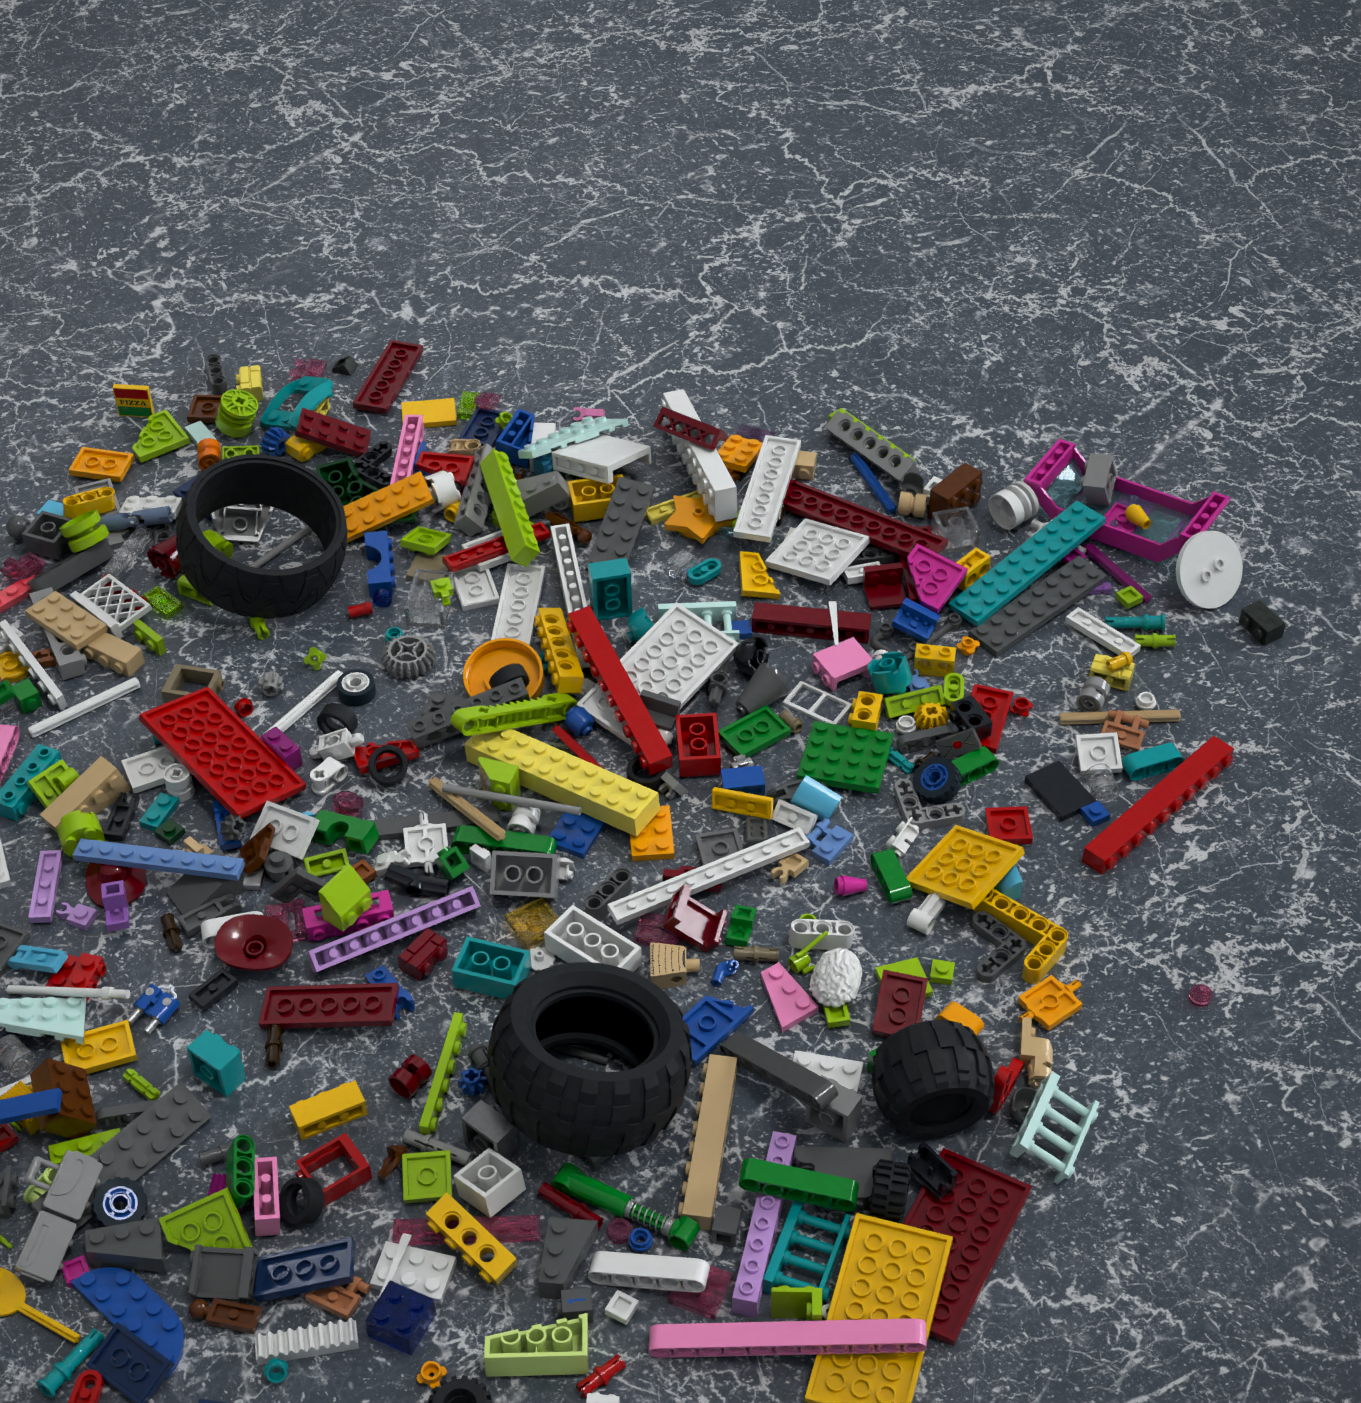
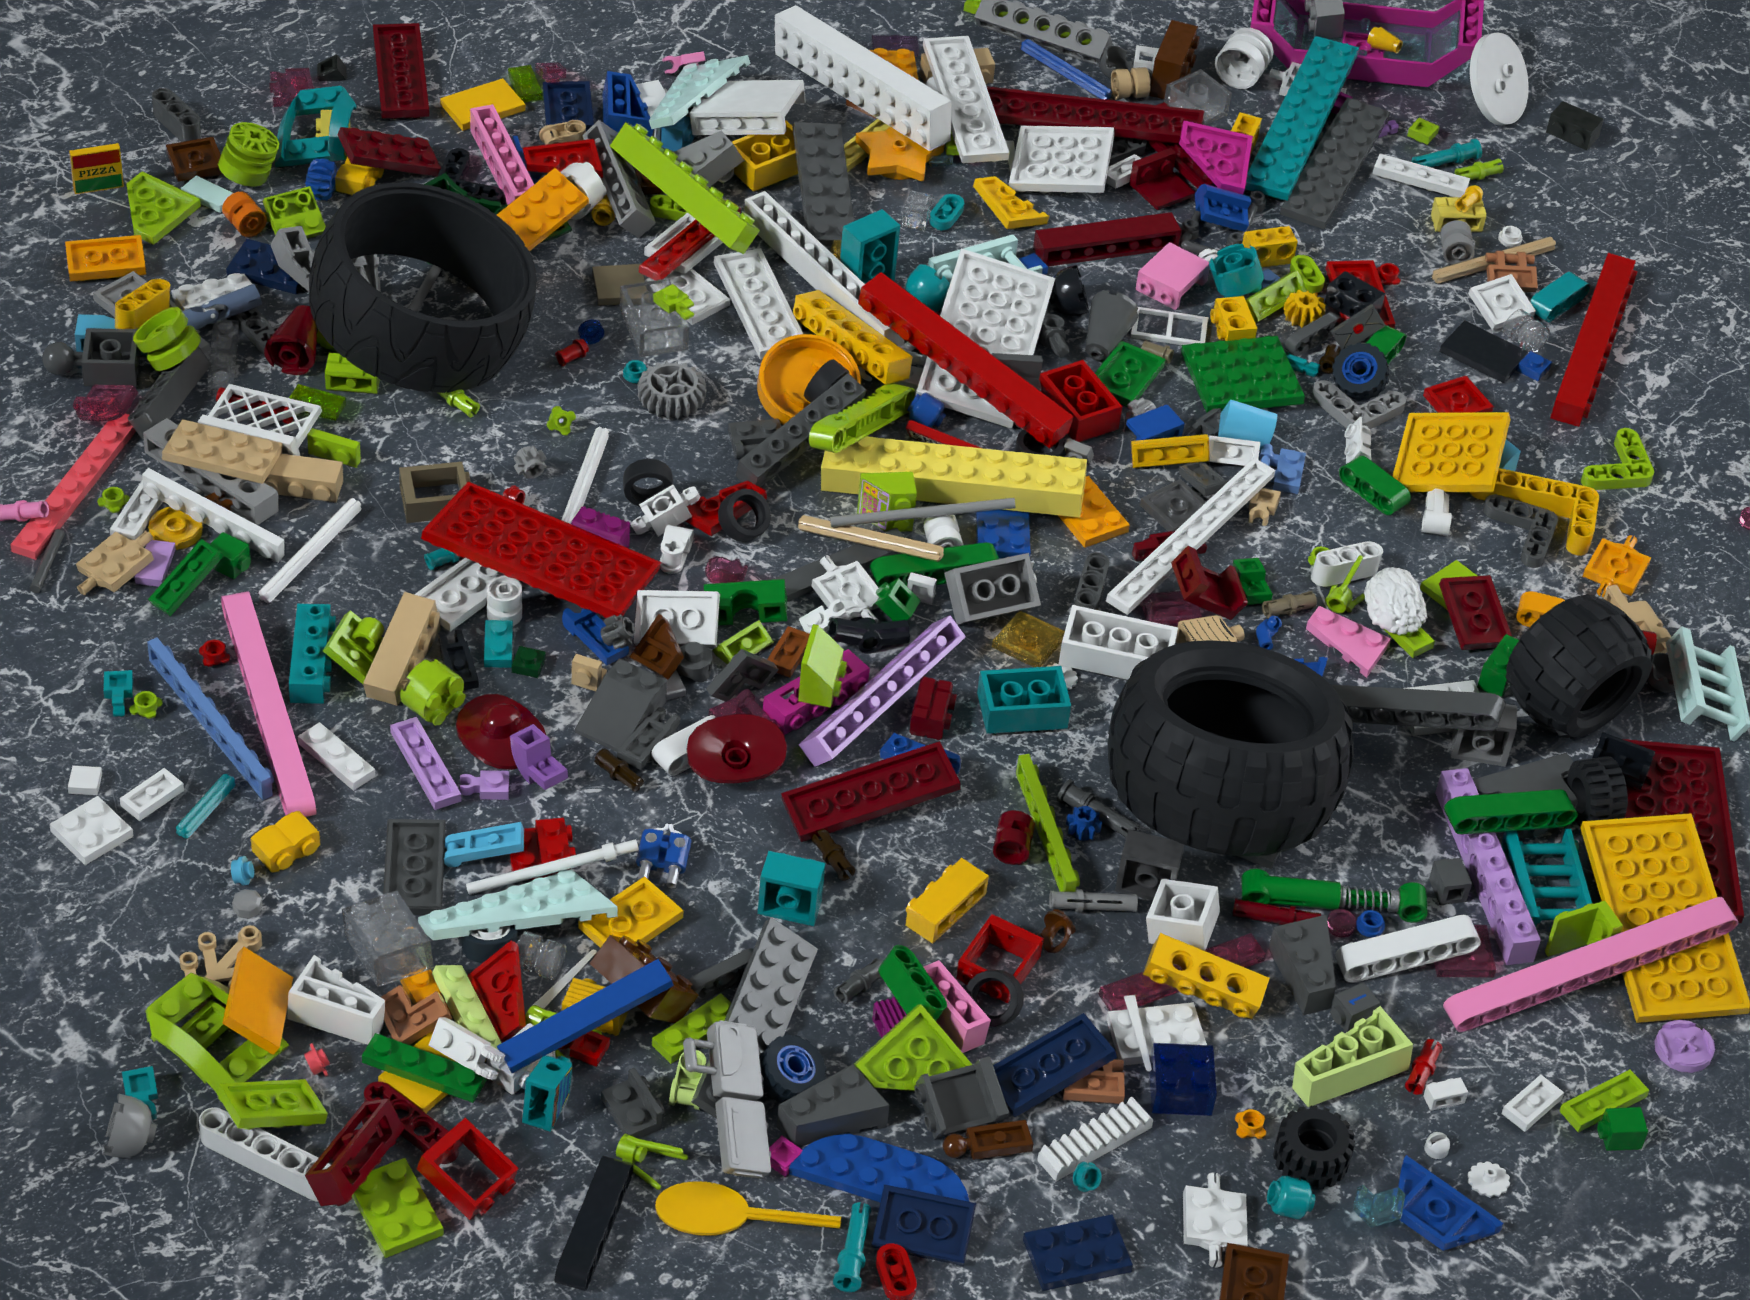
camera: 30 degrees left, 0 degrees up
medium blue plate [73,839,245,881] -> none
lime axle [122,1069,161,1101] -> none
black plate [188,968,239,1012] -> none
light yellow brick [236,365,263,401] -> none
black wheel [337,669,376,707] -> none
blue arch [364,530,396,598] -> none
lime plate [400,526,452,555] -> none
lime plate [402,1150,453,1203] -> none
lime plate [495,412,513,429] -> none
reddish brown plate [545,511,592,544] -> none
white plate [605,1290,639,1325] -> none
dark red fence [653,406,729,451] -> none
tan brick [678,1054,737,1231] -> none
white sticker [829,601,839,645] -> none
dark pink cone [834,875,867,897] -> none
white plate [896,715,916,734] -> none
lime plate [929,959,955,985] -> none
light orange plate [956,636,980,656] -> none
magenta axle [1084,543,1152,604] -> none
none -> lime beam [1581,428,1654,490]

